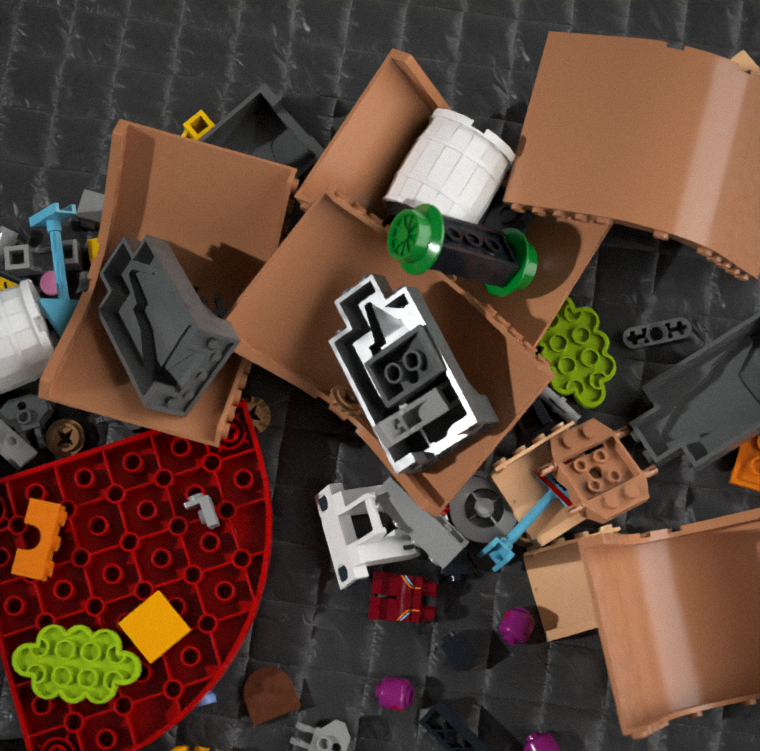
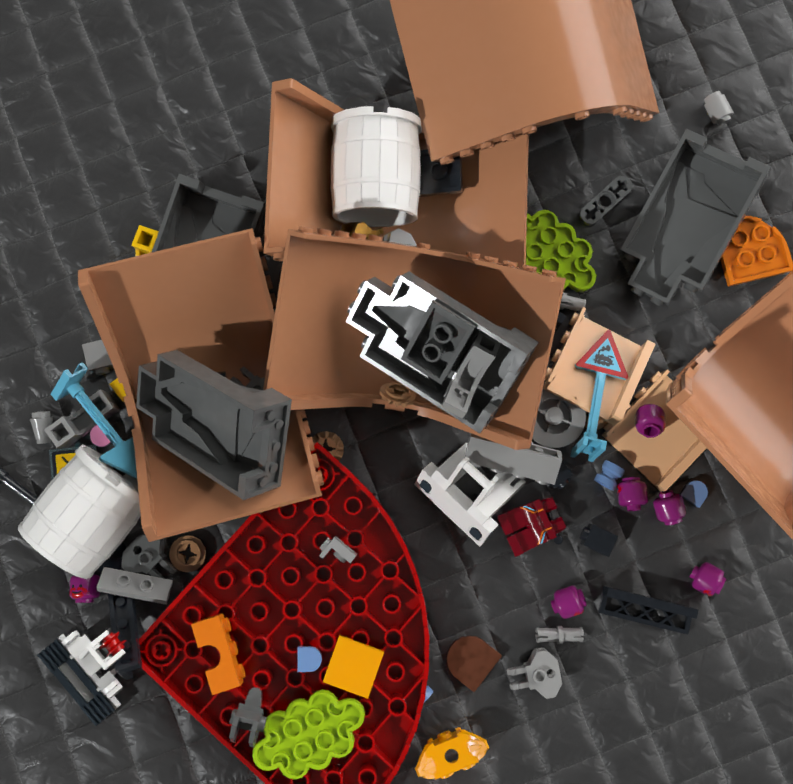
camera: 30 degrees left, 5 degrees up
brick [387,204,538,297] -> none
nougat piece [537,418,658,523] -> none
none -> dark grey hinge [229,687,267,748]
none -> medium blue tile [298,646,322,672]
none -> light grey pin [535,625,584,644]
none -> medium blue wheel [594,460,625,491]
none -> magenta head [635,404,666,438]
none -> magenta head [653,490,686,525]
none -> medium blue tile [680,481,708,508]

